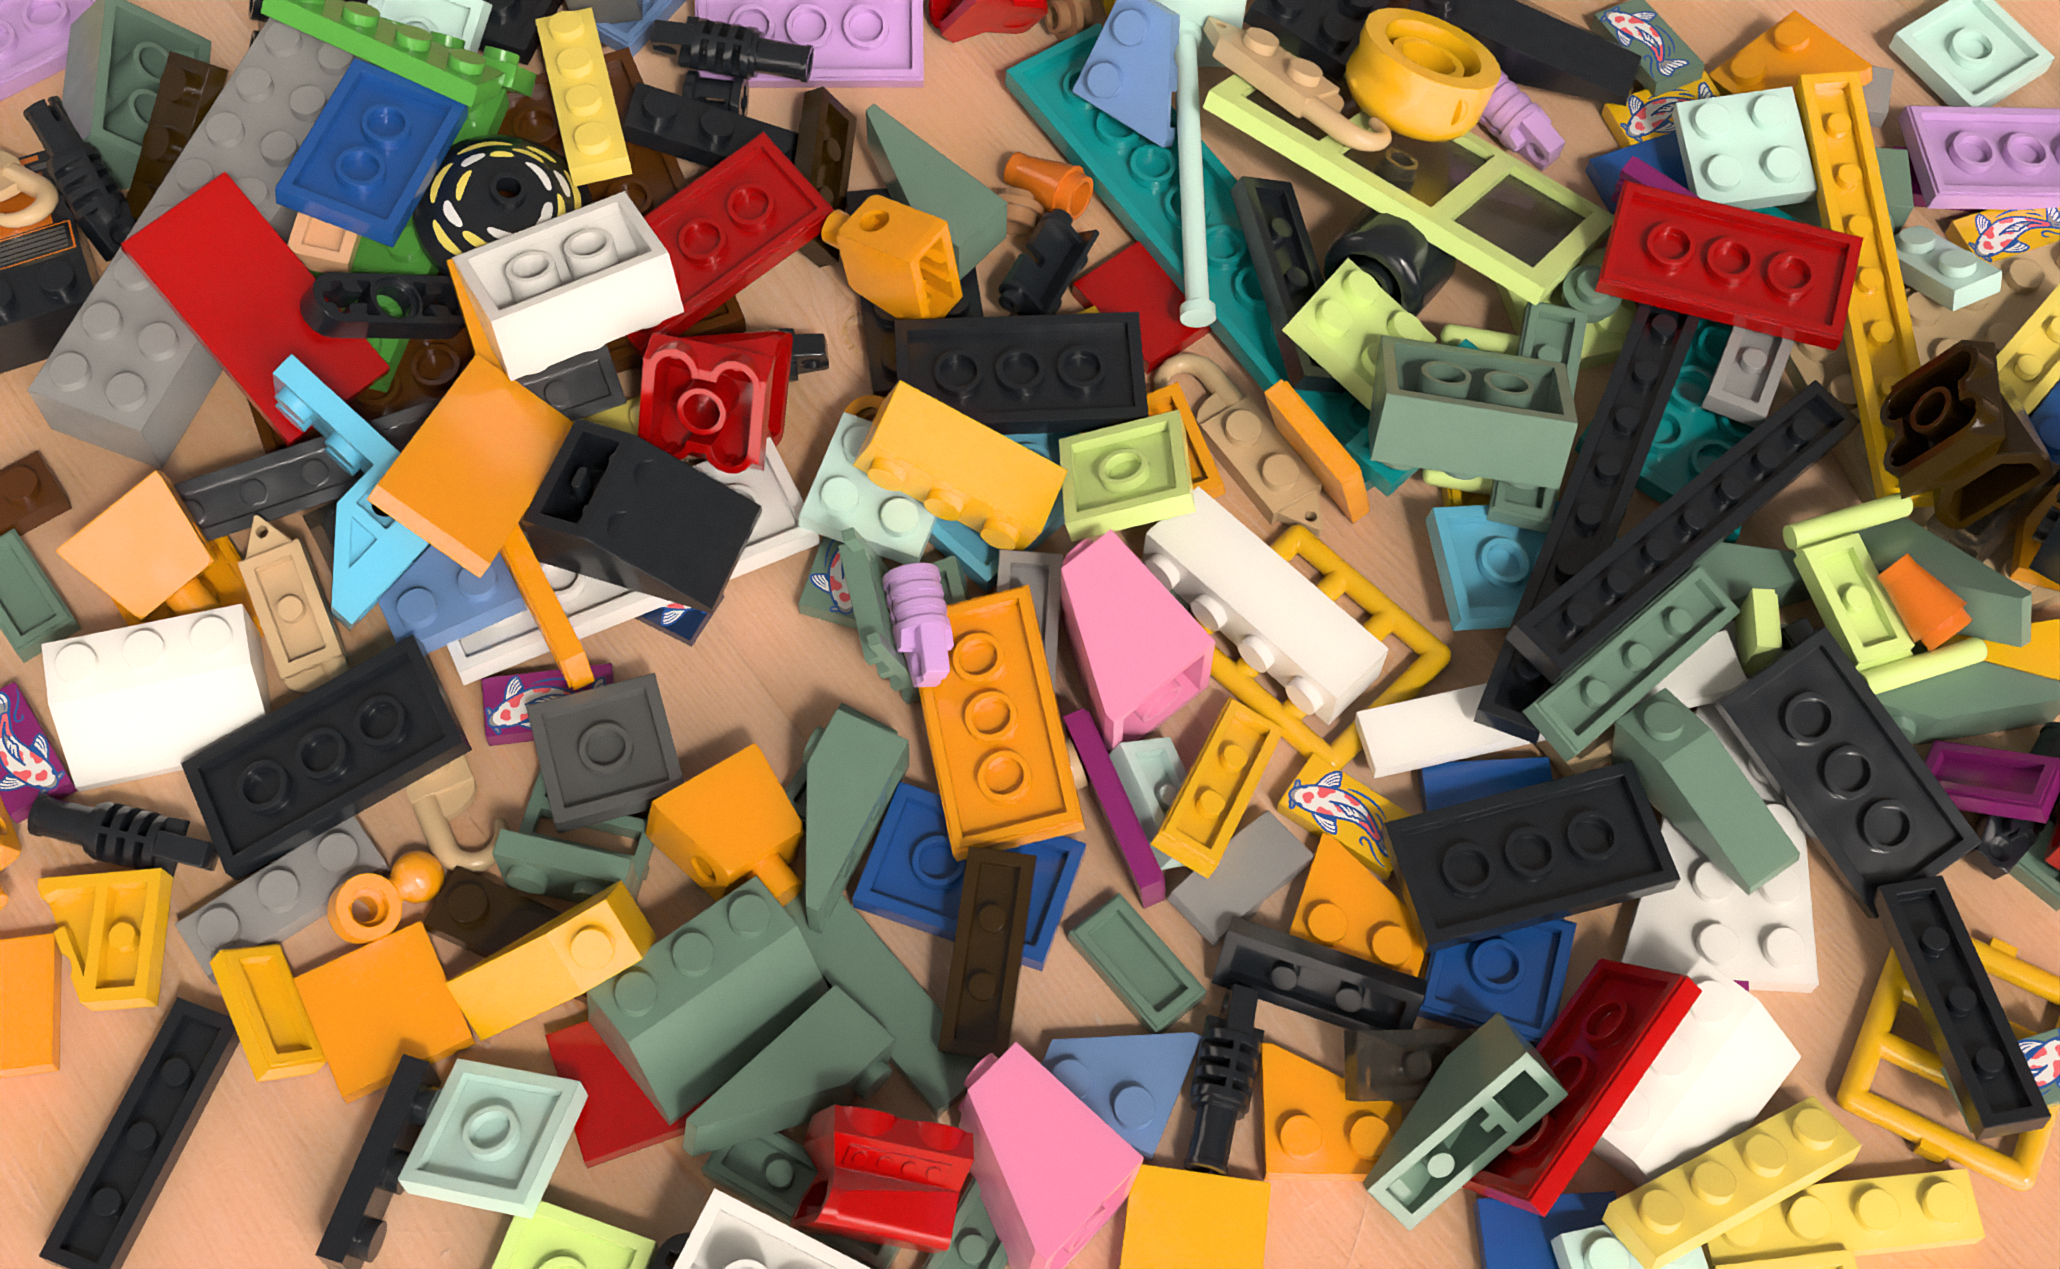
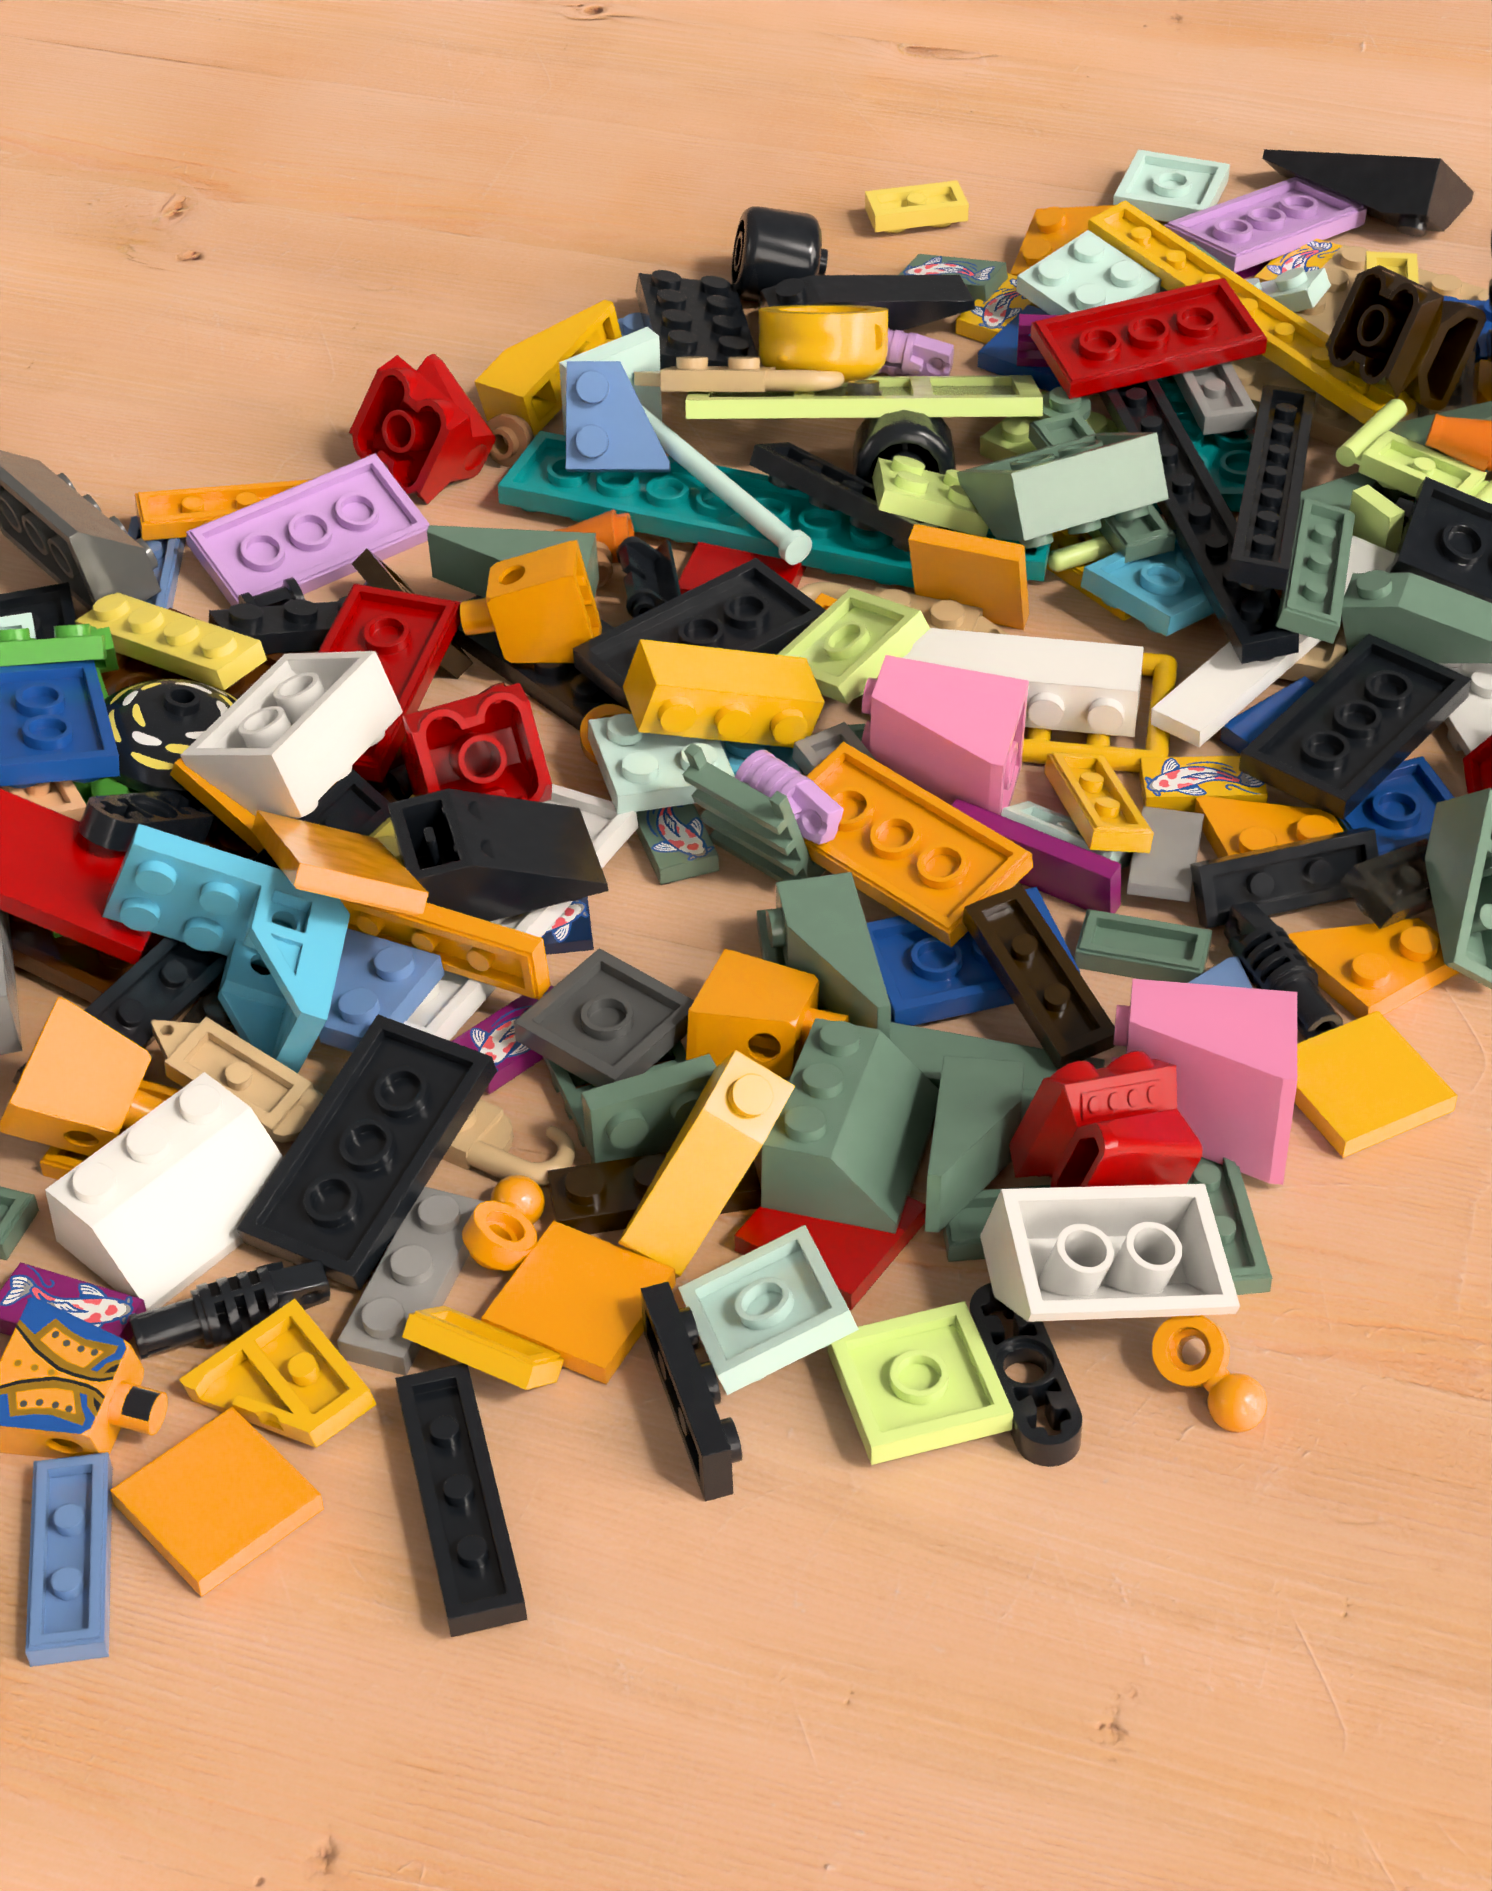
camera: 30 degrees left, 20 degrees down
black hinge [650,16,814,83] -> none

